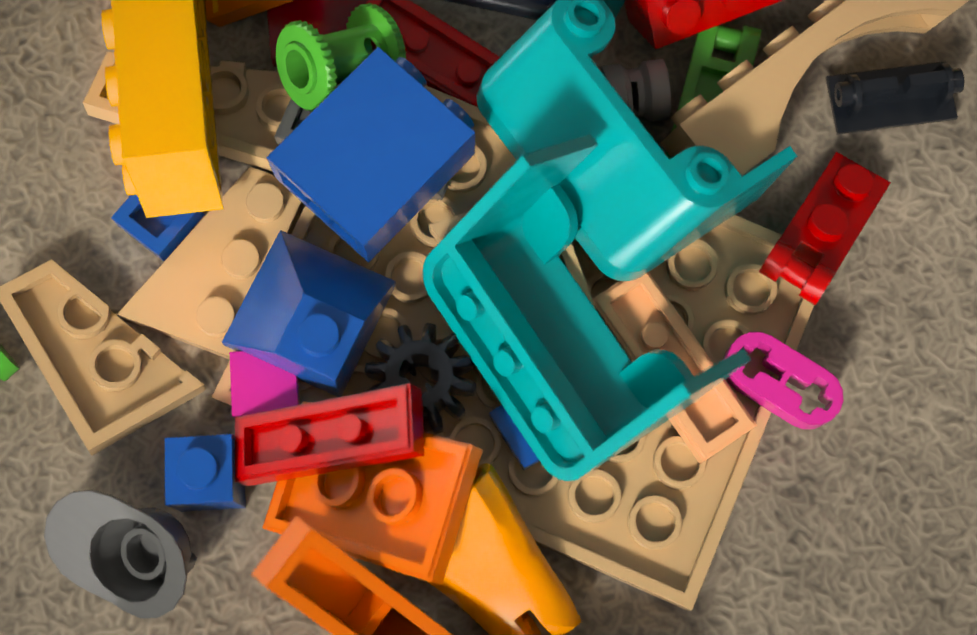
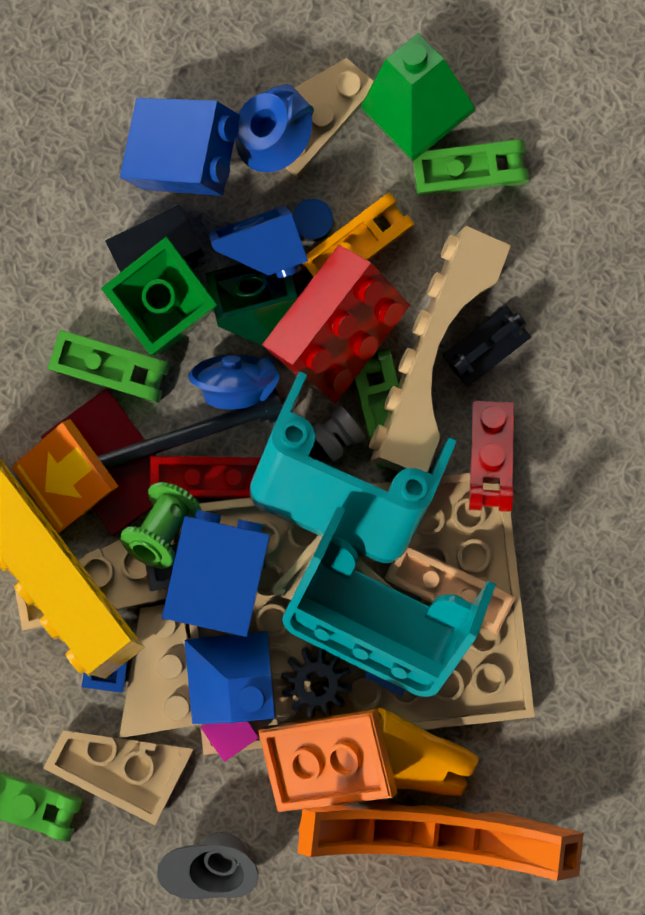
camera: 30 degrees left, 10 degrees up
blue brick [165,434,246,512] -> none
red tile [235,383,425,486] -> none
dark pink beam [723,332,844,429] -> none

